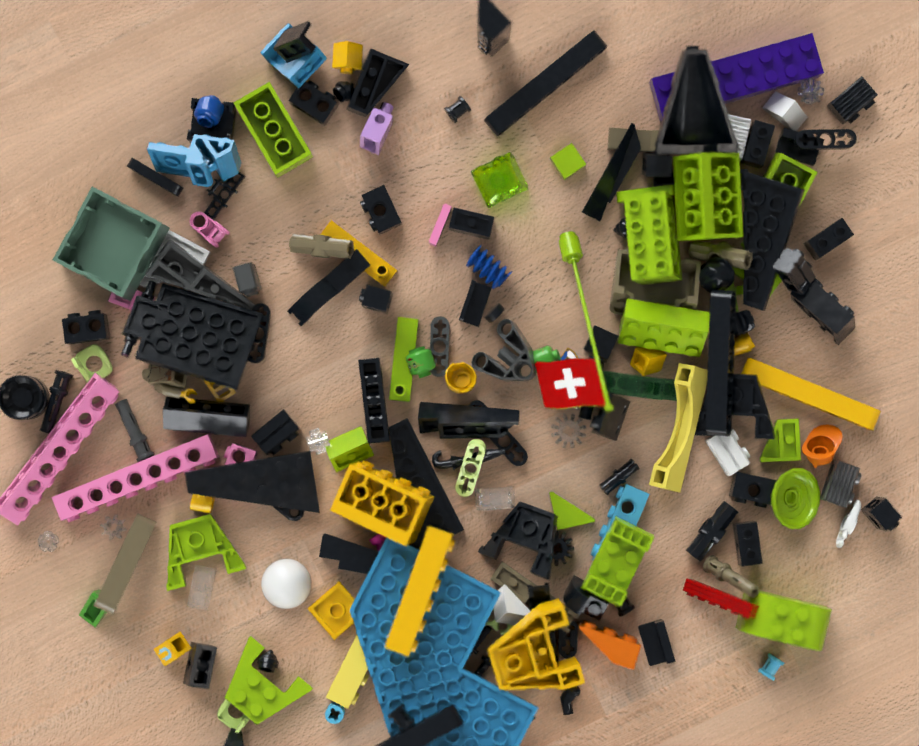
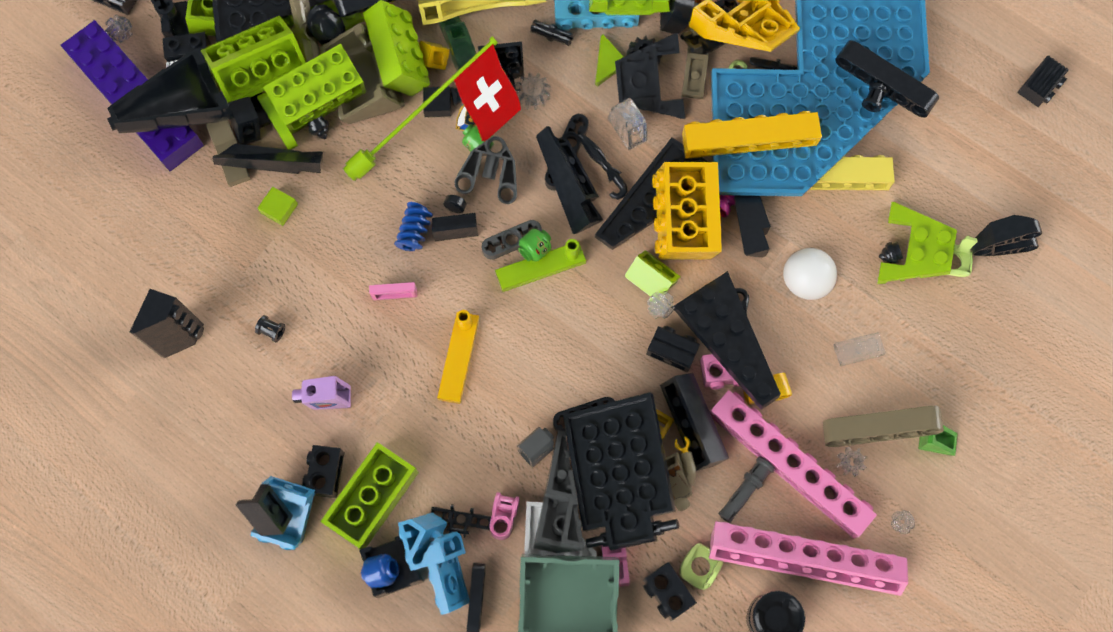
camera: 115 degrees left, 15 degrees down
black pin [40,370,74,434] -> none
yellow brick [154,631,192,666] -> none
lime wing [166,514,247,591] -> none
black brick [183,642,217,689] -> none
black piece [288,249,371,327] -> none
dark tan piece [289,234,354,259] -> none
yellow tile [307,581,355,640] -> none
medium azure bush [325,702,345,724] -> none
yellow brick [332,41,363,74] -> none
black plate [333,81,354,102] -> none
black wedge [346,49,410,117] -> none
black brick [358,358,390,444] -> none
black brick [359,285,393,314] -> none
black brick [360,185,402,235] -> none
yellow hair [445,362,477,394] -> none
black panel [449,207,494,240] -> none
yellowish green beam [455,439,486,497] -> none
clear neon green slope [471,152,528,208] -> none
black beam [484,30,608,136] -> none
white slope [494,584,530,625] -> none
white slope [762,91,808,131] -> none

